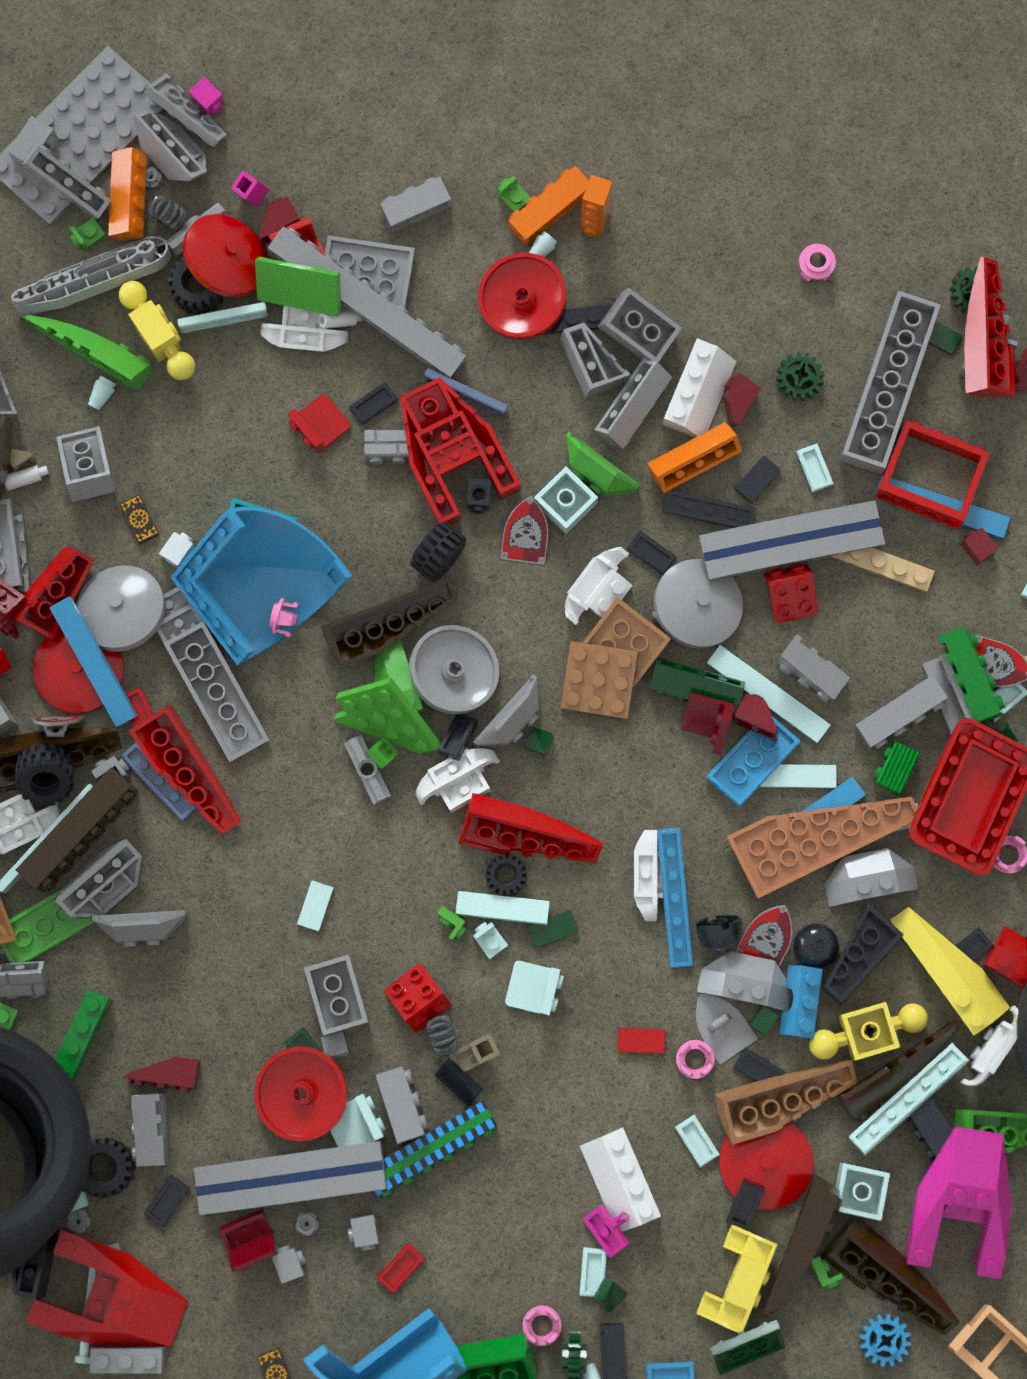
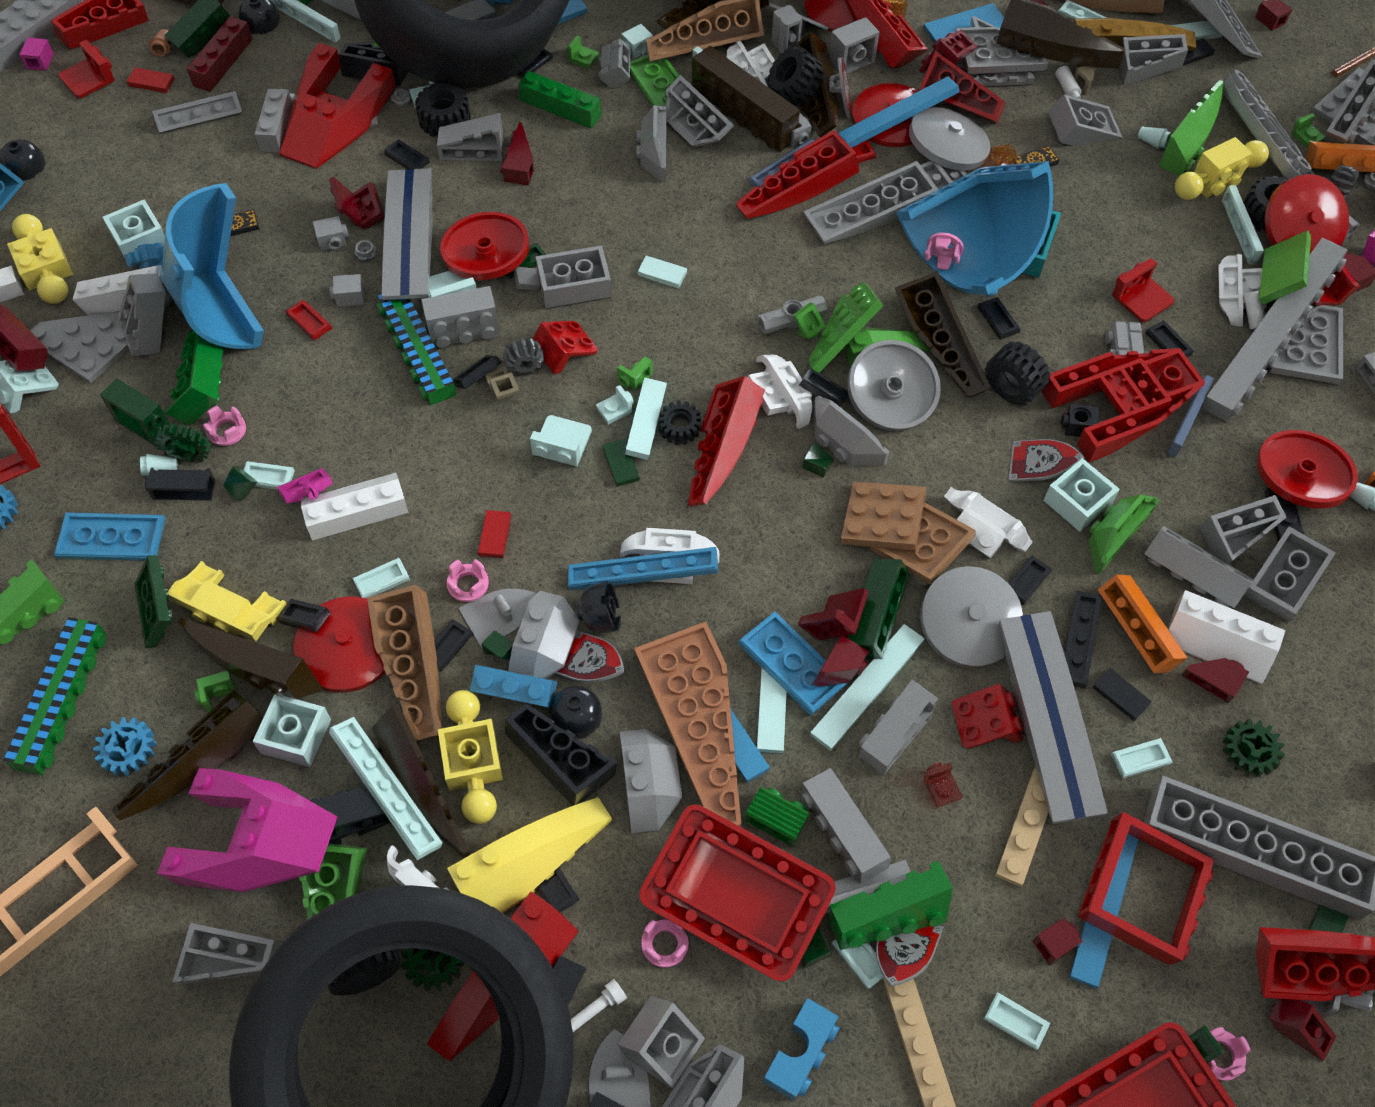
camera: 90 degrees right, 20 degrees down
none -> clear red bracket [923,763,963,808]
none -> black tile [977,297,1021,340]
none -> clear orange bracket [990,144,1017,166]

